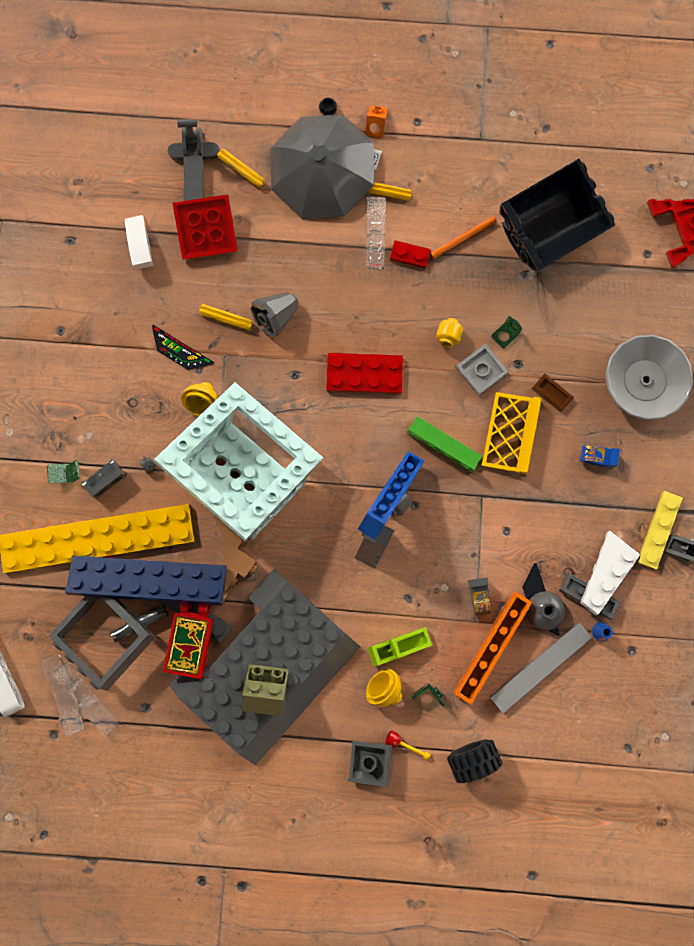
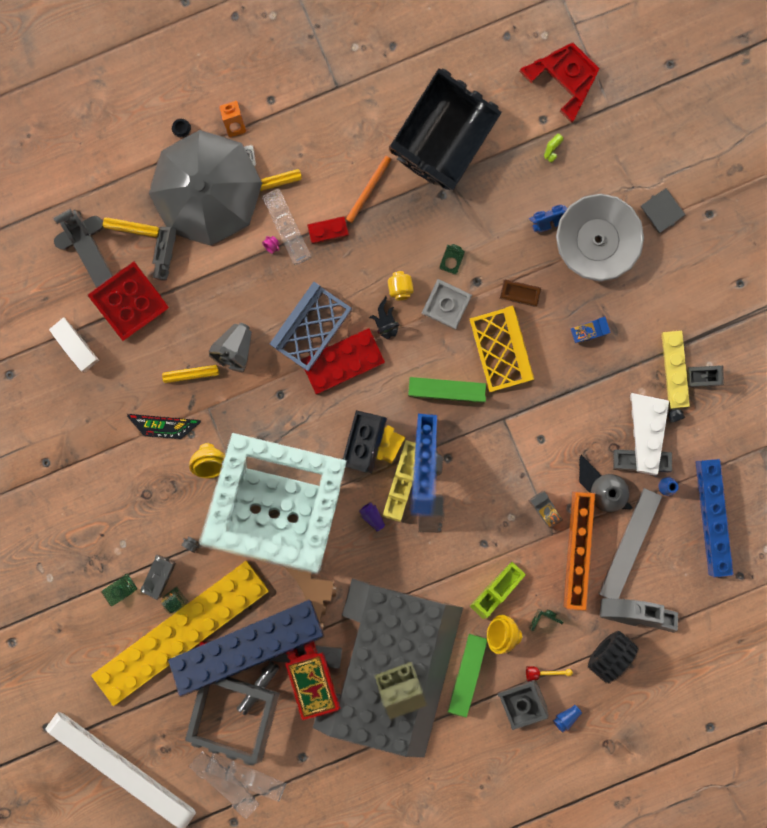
camera: 25 degrees left, 5 degrees up
none -> dark grey hinge [152,227,177,281]
none -> clear green leg [161,587,189,614]
none -> dark pink plate [262,236,280,254]
none -> sand blue fence [270,282,352,372]
none -> black tile [342,410,387,474]
none -> dark purple cone [359,502,386,532]
none -> black piece [369,296,400,339]
none -> yellow piece [377,425,405,464]
none -> light yellow slope [382,440,416,522]
none -> bright green slope [447,634,487,718]
none -> blue hinge [529,205,567,233]
none -> lime arm [544,134,564,163]
none -> blue cone [553,705,582,733]
none -> dark grey slope [600,598,678,633]
none -> black hinge [668,408,685,423]
none -> blue brick [695,459,733,577]

